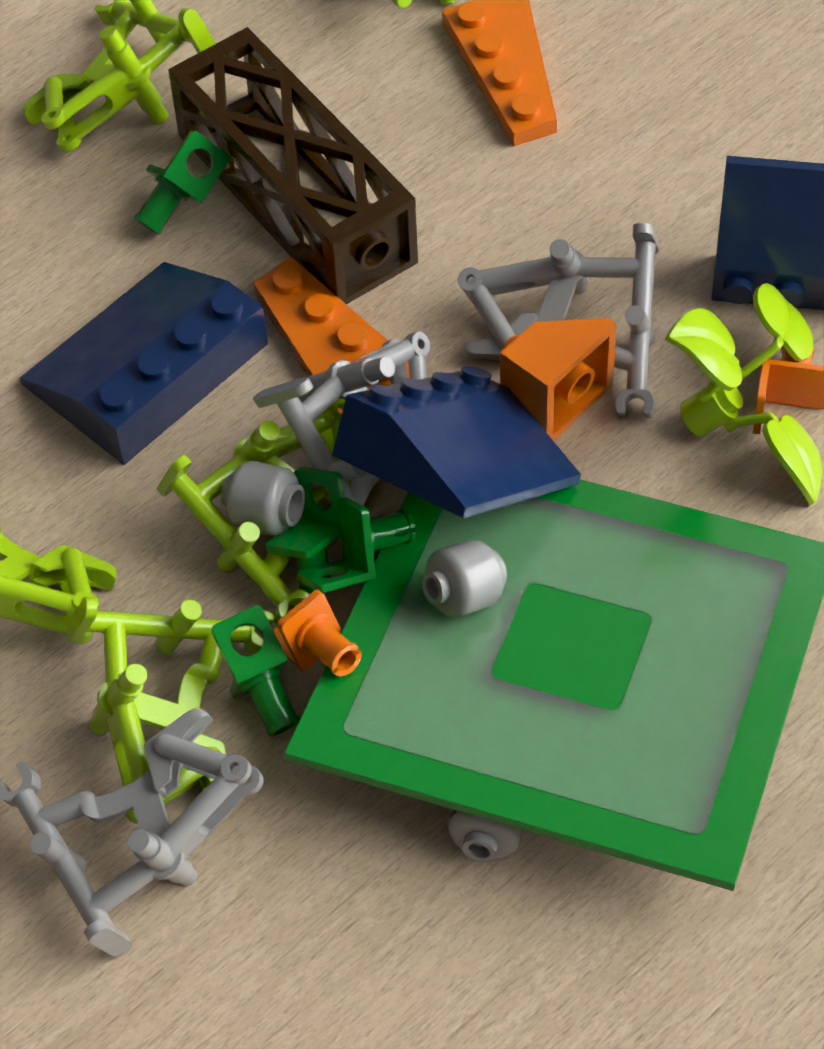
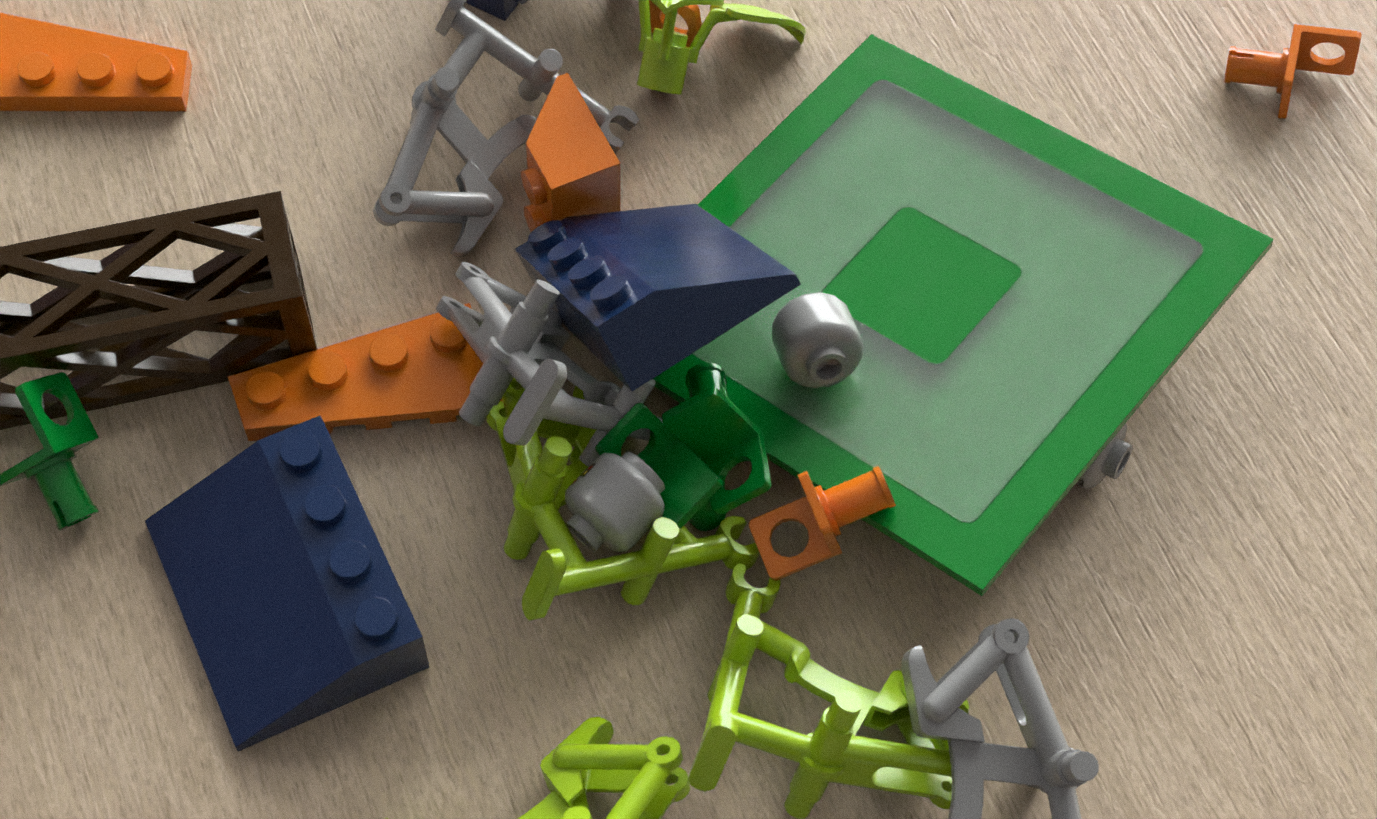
camera: 75 degrees left, 5 degrees up
green bracket [211,605,300,737] -> none

